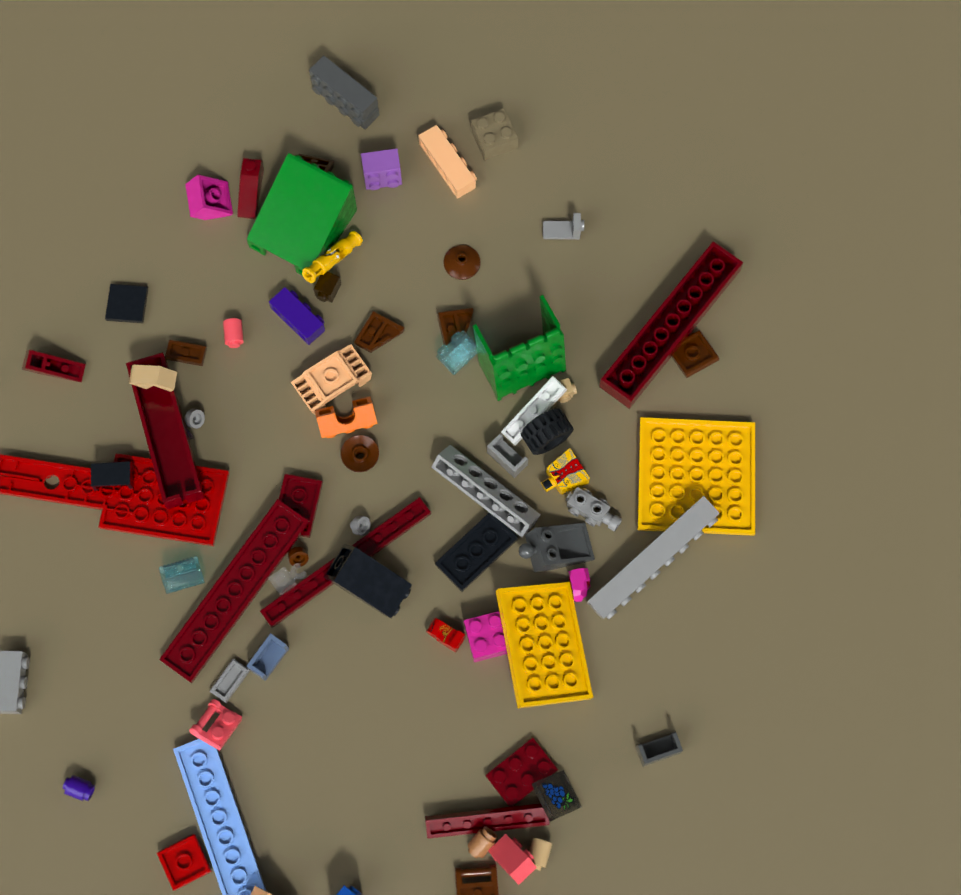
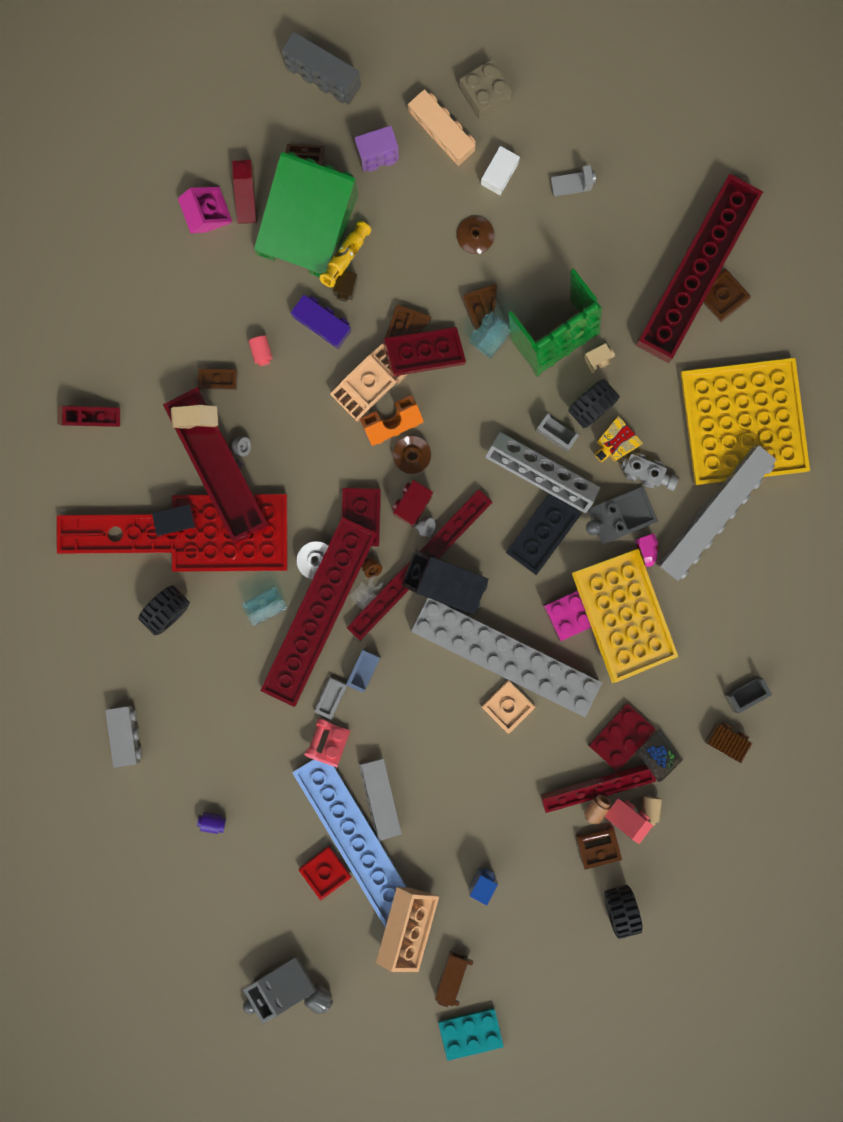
camera: 10 degrees left, 15 degrees up
black tile [105,284,148,323] -> none
red leg [426,618,465,653] -> none
white tile [501,376,567,446] -> none
none -> black tyre [138,585,190,636]
none -> white dish [296,541,328,579]
none -> light grey brick [358,759,402,841]
none -> dark red plate [383,327,466,377]
none -> dark red brick [392,480,433,527]
none -> light grey brick [411,598,602,717]
none -> white panel [481,146,520,196]
none -> light nougat tile [481,680,535,734]
none -> reddish brown brick [705,722,753,763]

